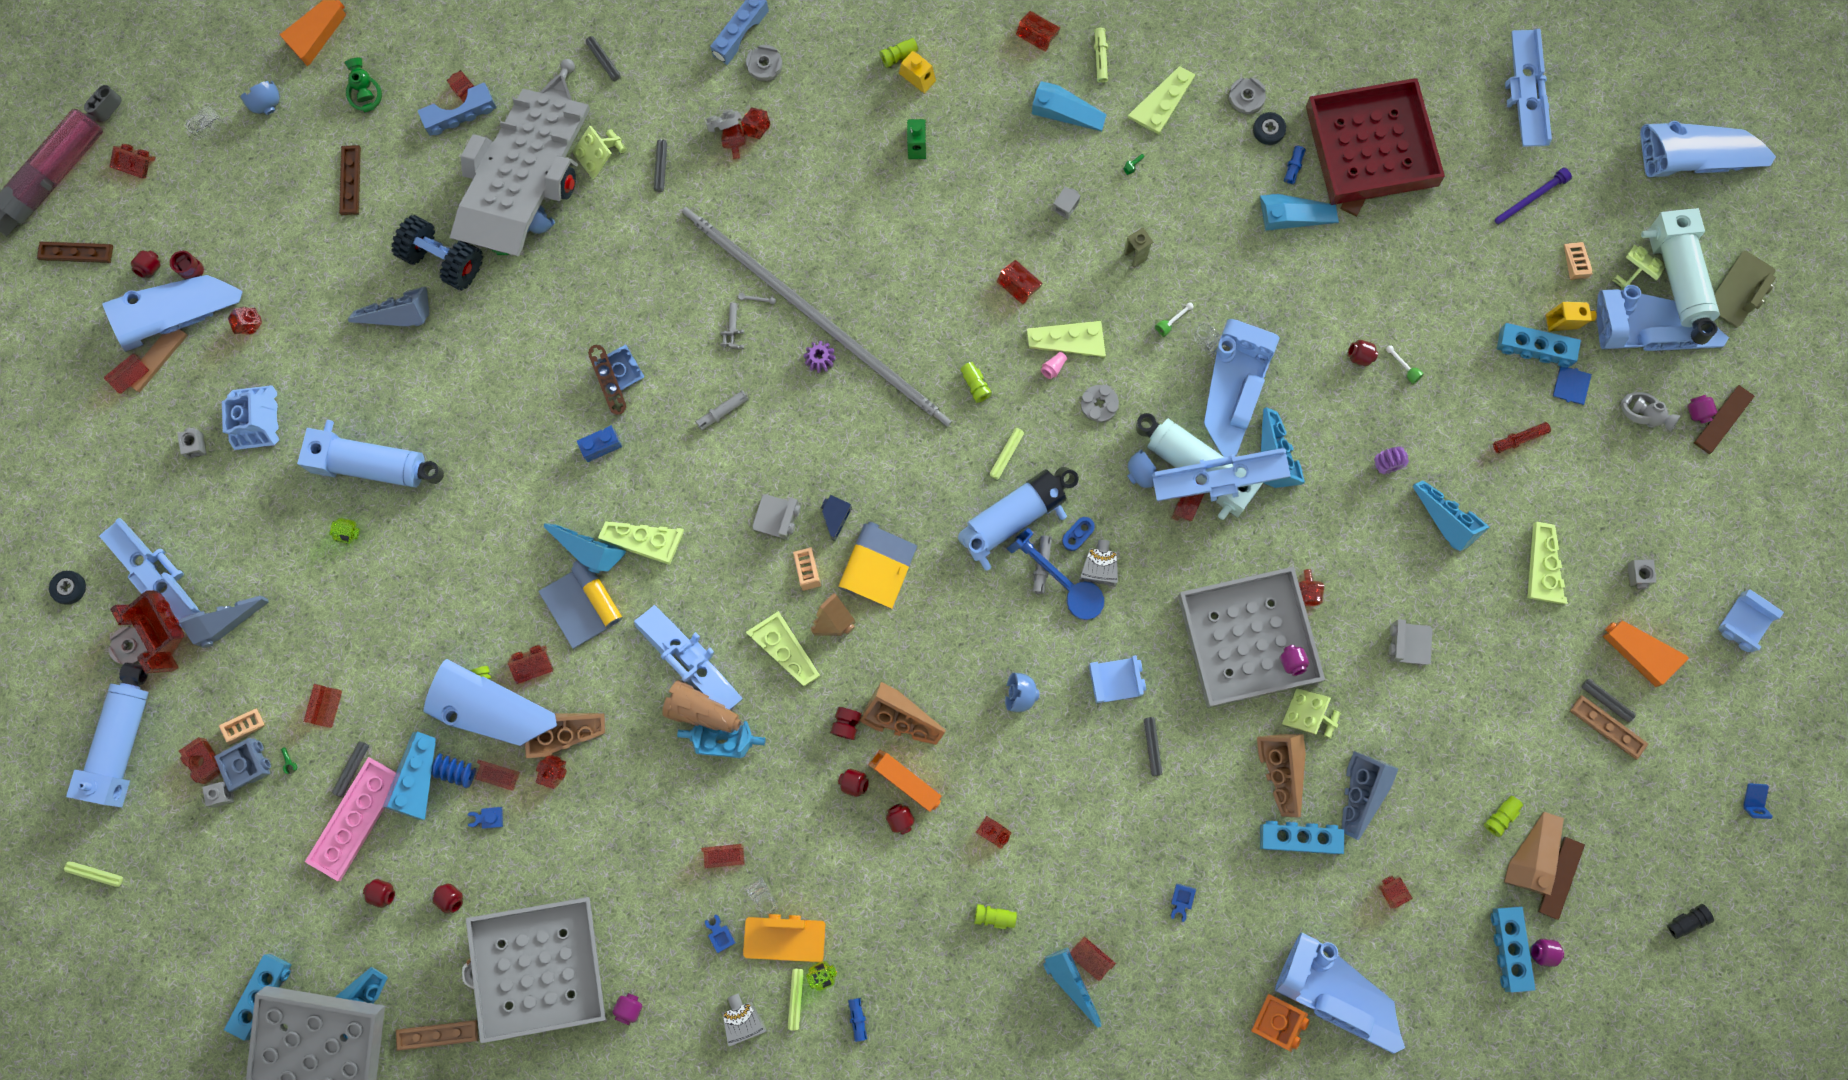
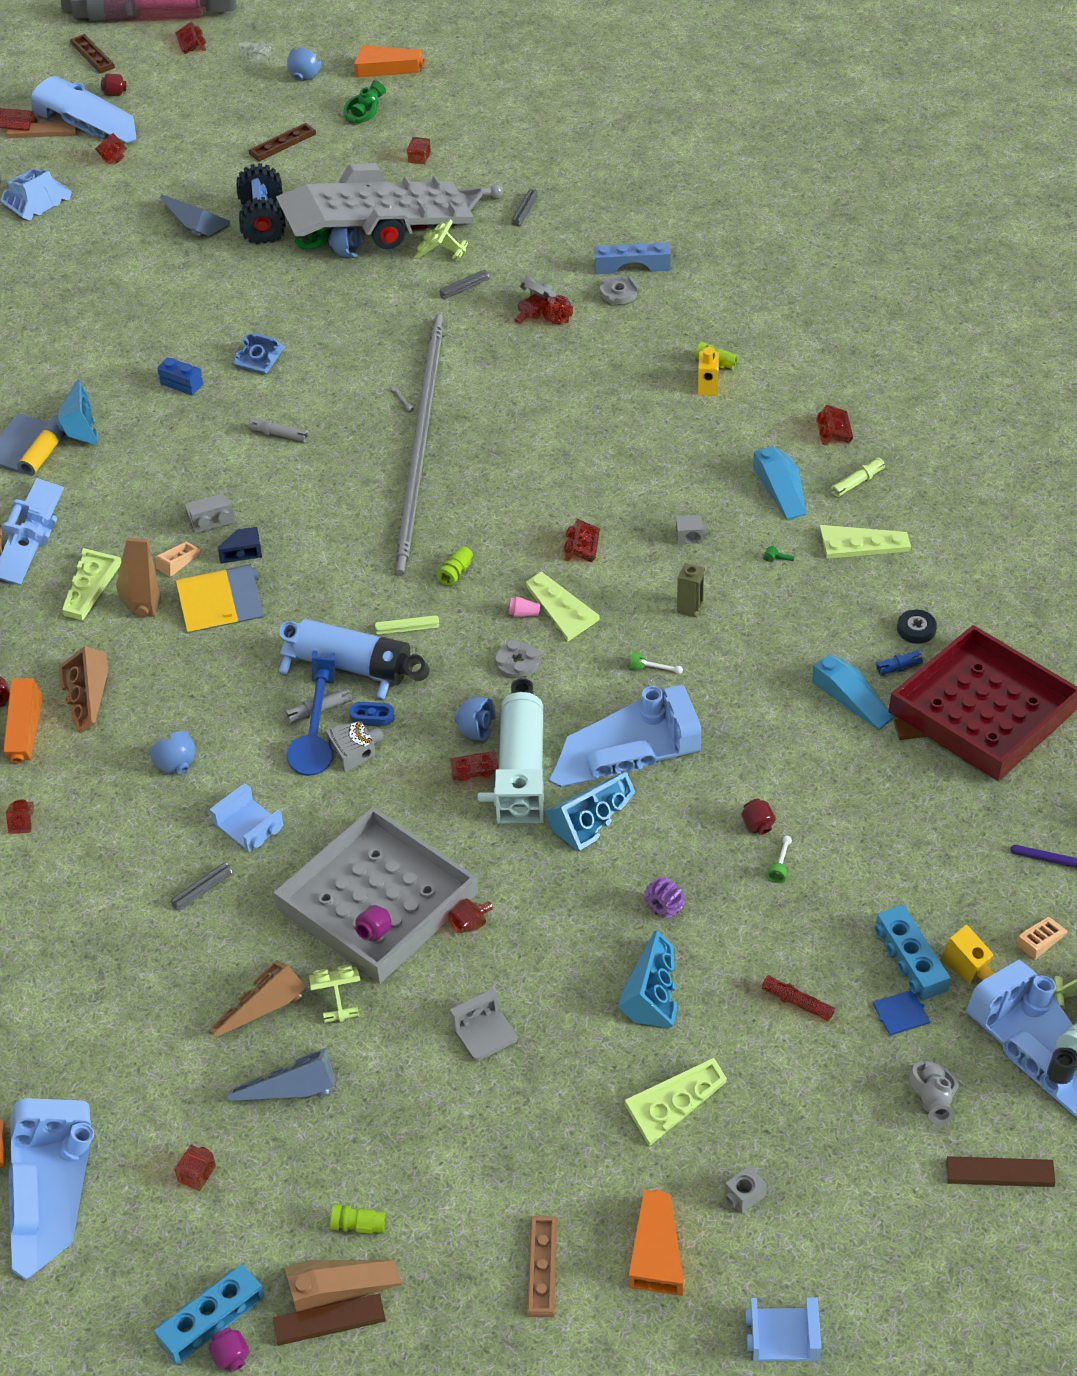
camera: 50 degrees right, 30 degrees down
dark red wheel [170,250,204,280] -> none
light blue piece [297,420,444,488] -> none
medium blue arch [417,82,497,136] -> none
reddish brown beam [588,345,626,415] -> none
yellowish green wing [598,521,684,565] -> none
light grey piece [720,303,744,349] -> none
medium lavender gear [804,341,836,373] -> none
dark red wheel [830,706,862,740] -> none
green torso [907,119,926,159] -> none
light blue piece [1152,448,1291,502] -> none
blue plate [1171,883,1196,922] -> none
light grey plate [1229,77,1266,115] -> none
dark azure brick [1260,821,1344,854] -> none
dark grey axle [1581,679,1636,722] -> none
magenta head [1687,394,1717,424] -> none

